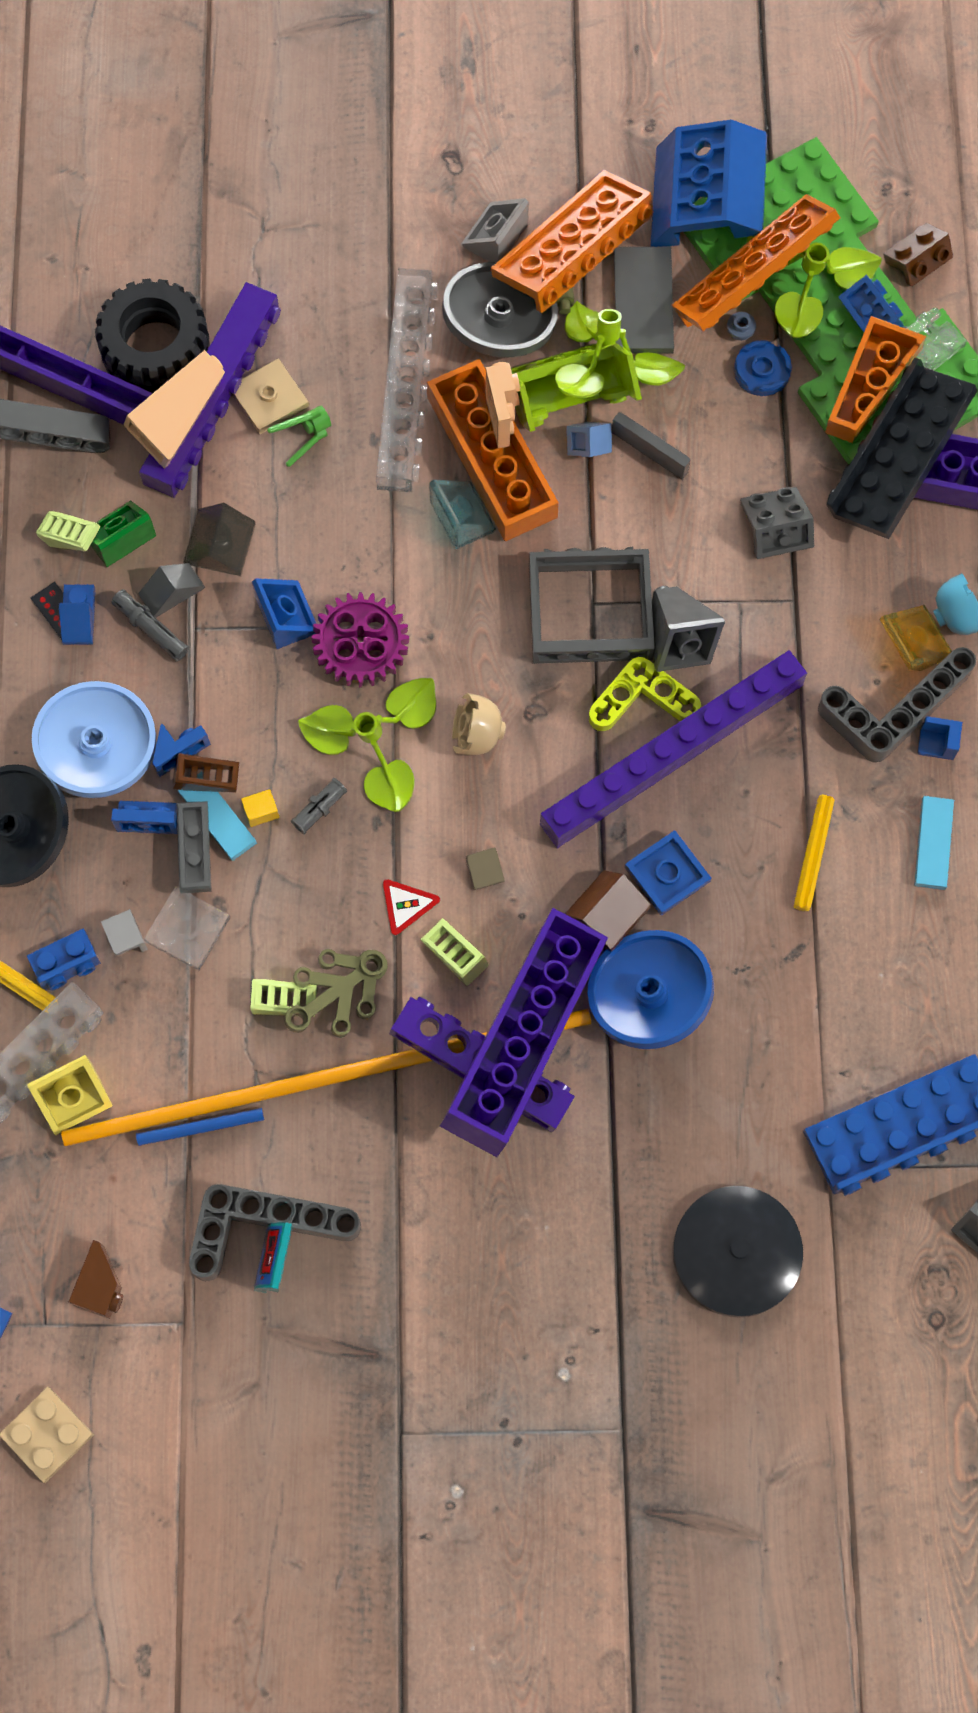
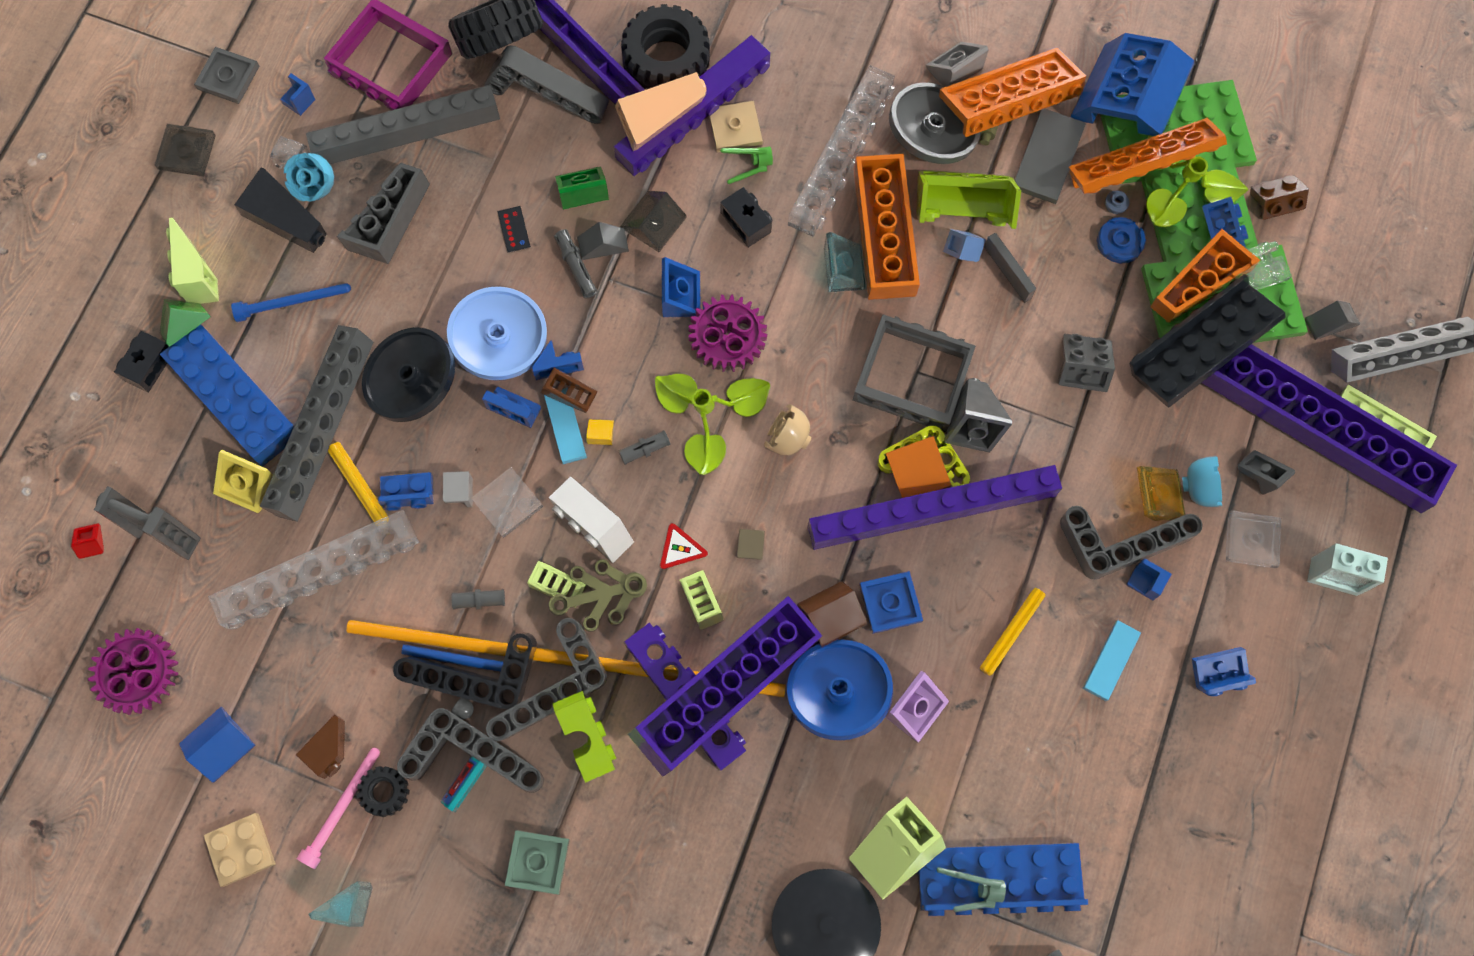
camera: 20 degrees right, 0 degrees up
light yellow slope [27,1055,113,1135] -> none
yellowish green slope [36,511,100,551] -> none
blue slope [59,585,96,645] -> none
dark grey tile [176,801,212,894] -> none
light nougat plate [485,362,520,448] -> none
lime plant [555,301,685,398] -> none
none -> bright pink piece [296,748,380,869]
none -> clear light blue slope [308,881,373,927]
none -> black tyre [356,766,410,817]
none -> black beam [393,633,537,709]
none -> dark grey pin [451,589,505,610]
none -> dark grey hinge [451,698,474,719]
none -> dark grey beam [486,618,607,741]
none -> sand green plate [505,830,570,895]
none -> white wedge [549,477,634,563]
none -> lime arch [553,691,617,783]
none -> black brick [720,187,773,248]
none -> yellowish green slope [849,797,946,900]
none -> lavender slope [885,671,949,743]
none -> orange slope [886,436,952,498]
none -> sand green plant [937,867,1006,912]

